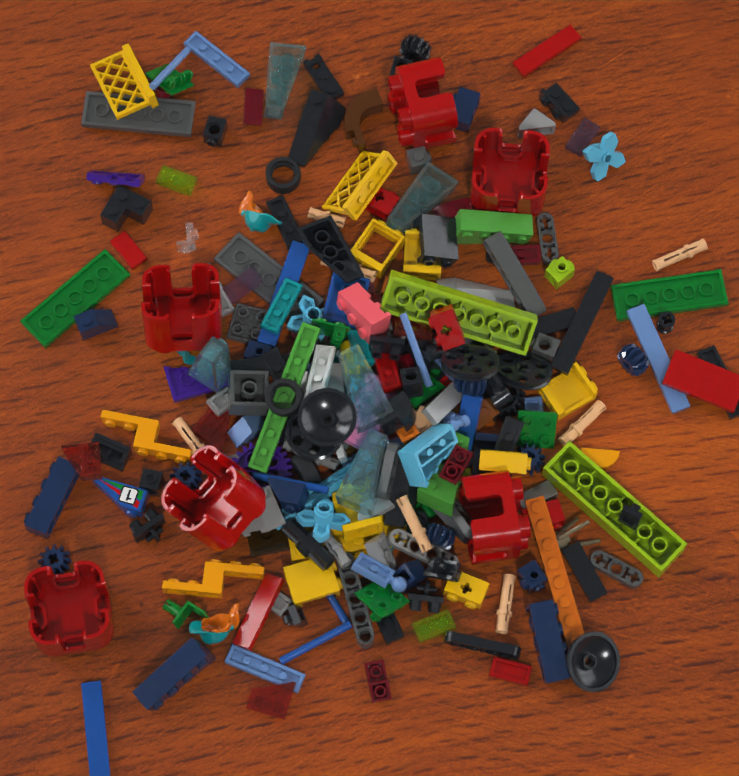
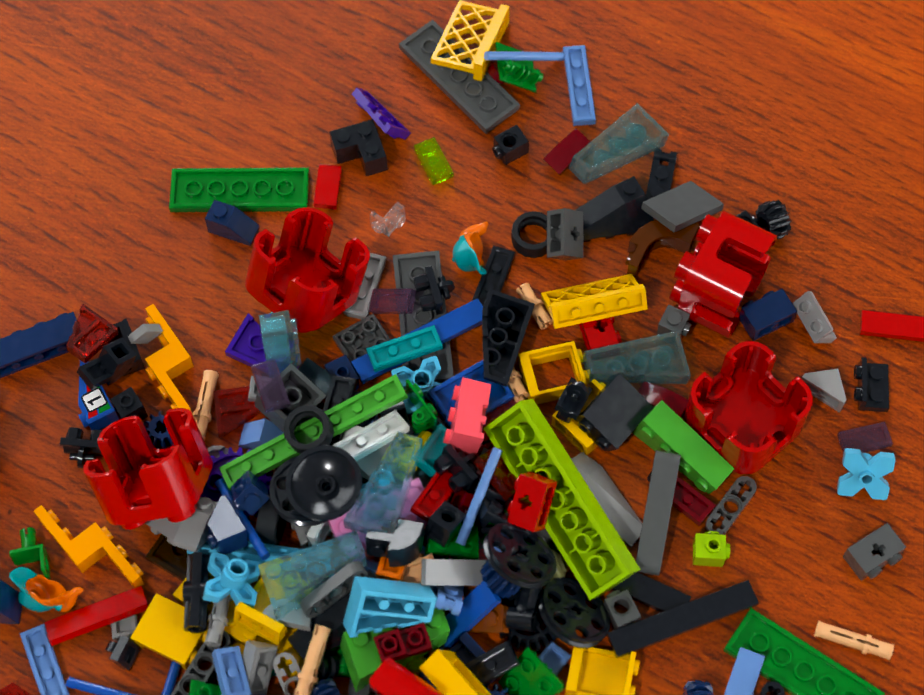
camera: 45 degrees right, 5 degrees down
none -> black brick [77,338,137,390]
none -> light grey tile [128,324,163,344]
none -> dark blue brick [231,470,270,515]
none -> clear purple tile [251,359,290,413]
none -> black hips [413,266,455,315]
none -> dark grey brick [547,208,583,260]
none -> black hips [554,377,593,423]
none -> dark grey tile [641,181,724,233]
none -> light grey bracket [792,291,837,343]
none -> dark grey brick [843,523,906,581]

